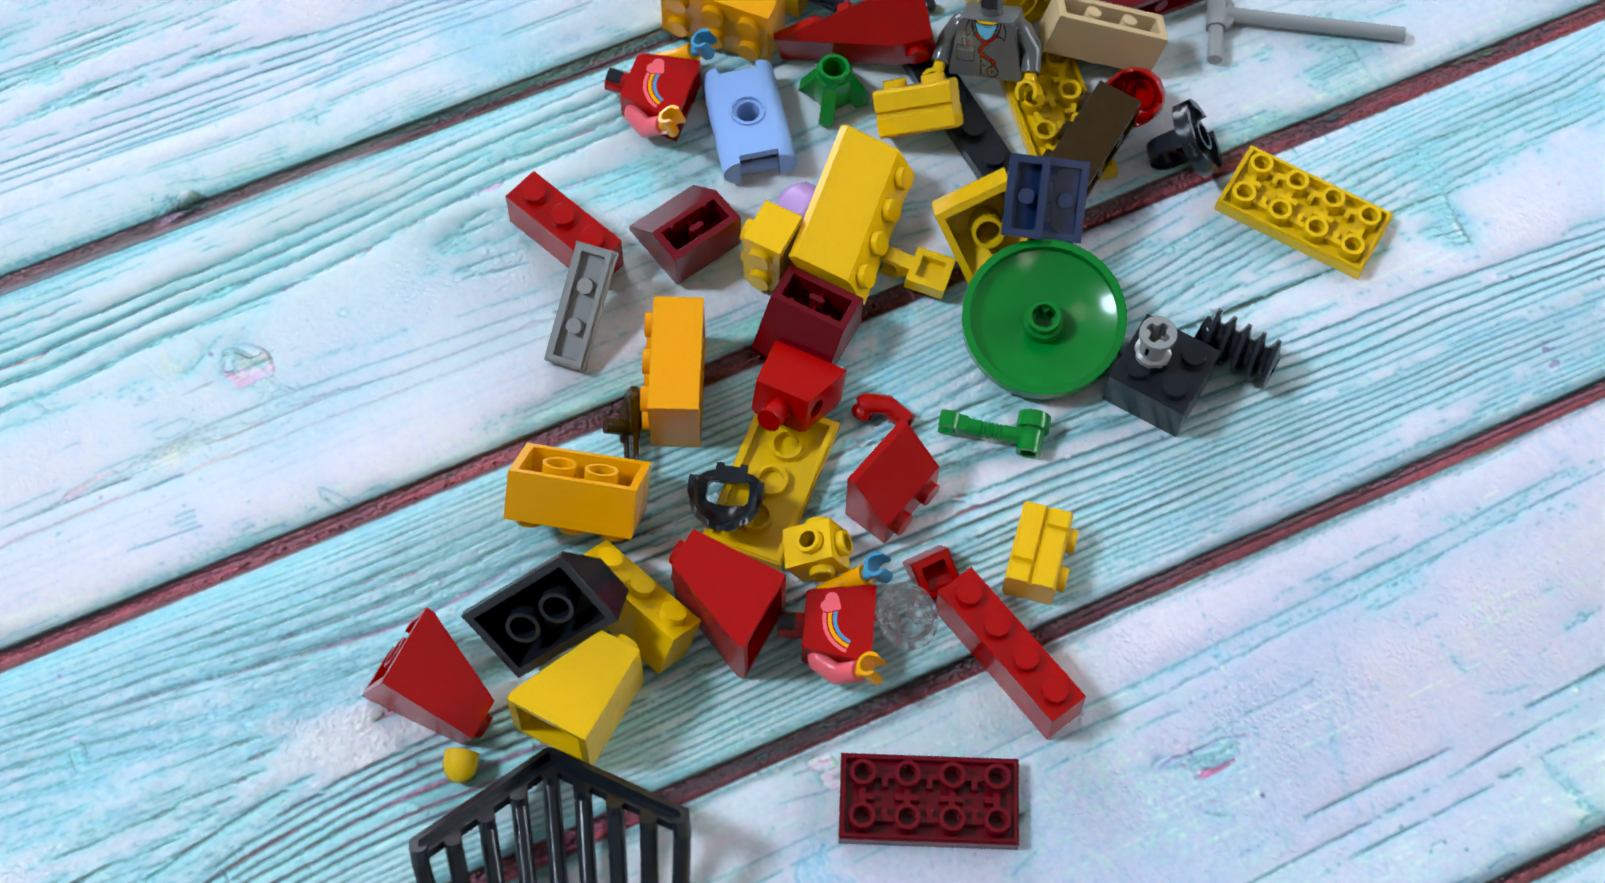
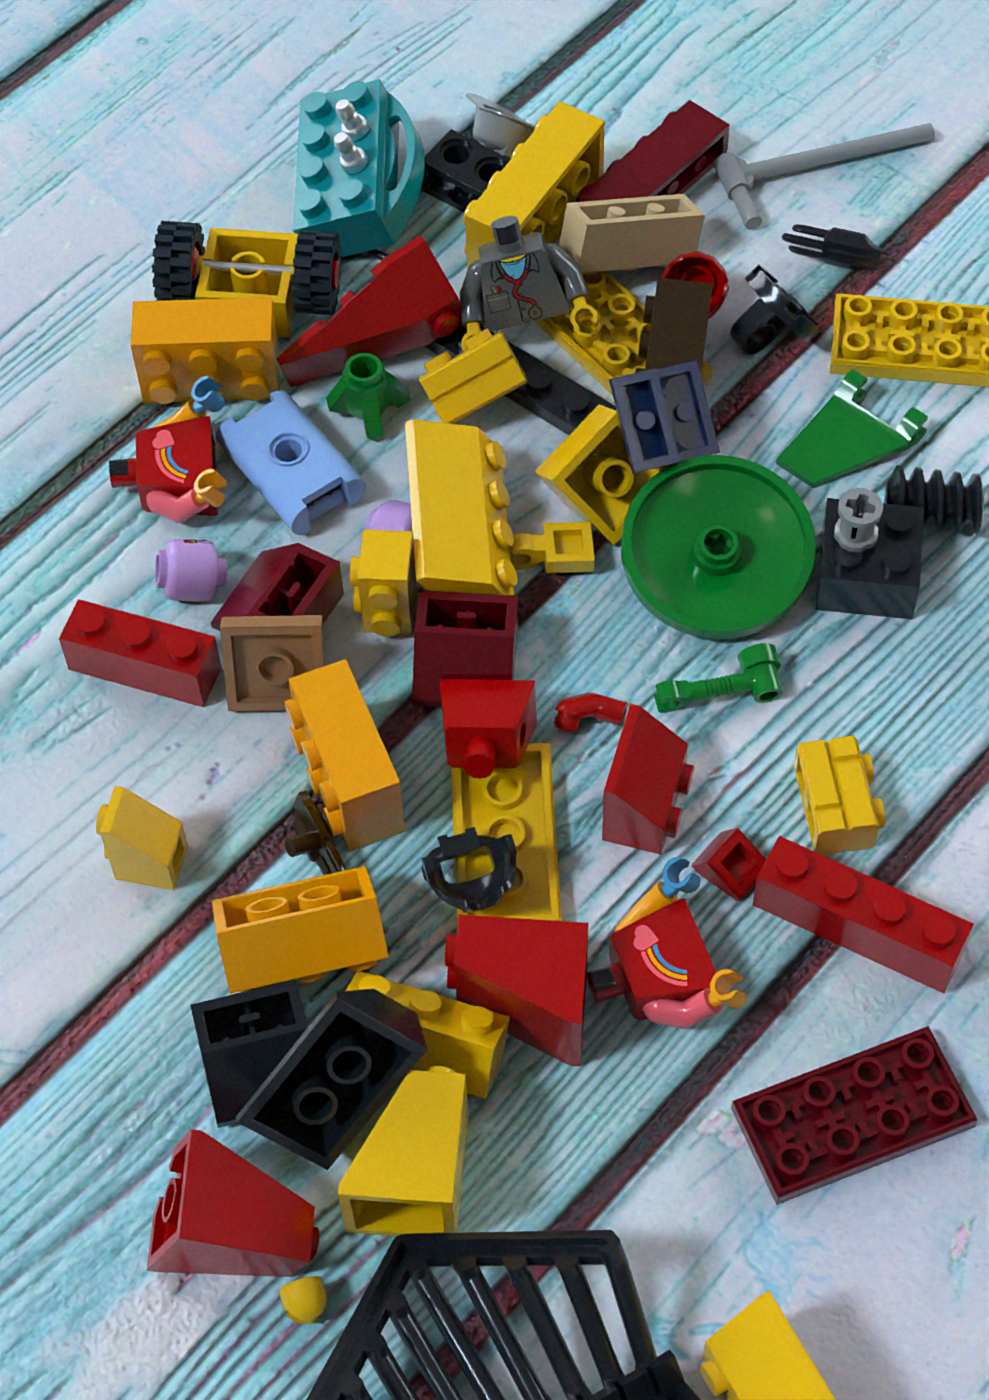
camera: 20 degrees left, 5 degrees down
light grey tile [544,241,618,371] -> none
yellow brick [782,516,853,583] -> none
clear gear [874,582,938,652] -> none
none -> yellow slope [96,786,188,890]
none -> lavender head [155,539,227,602]
none -> black slope [190,979,308,1128]
none -> medium nougat tile [220,615,325,711]
none -> green flag [776,369,928,488]
none -> black piece [782,224,883,271]

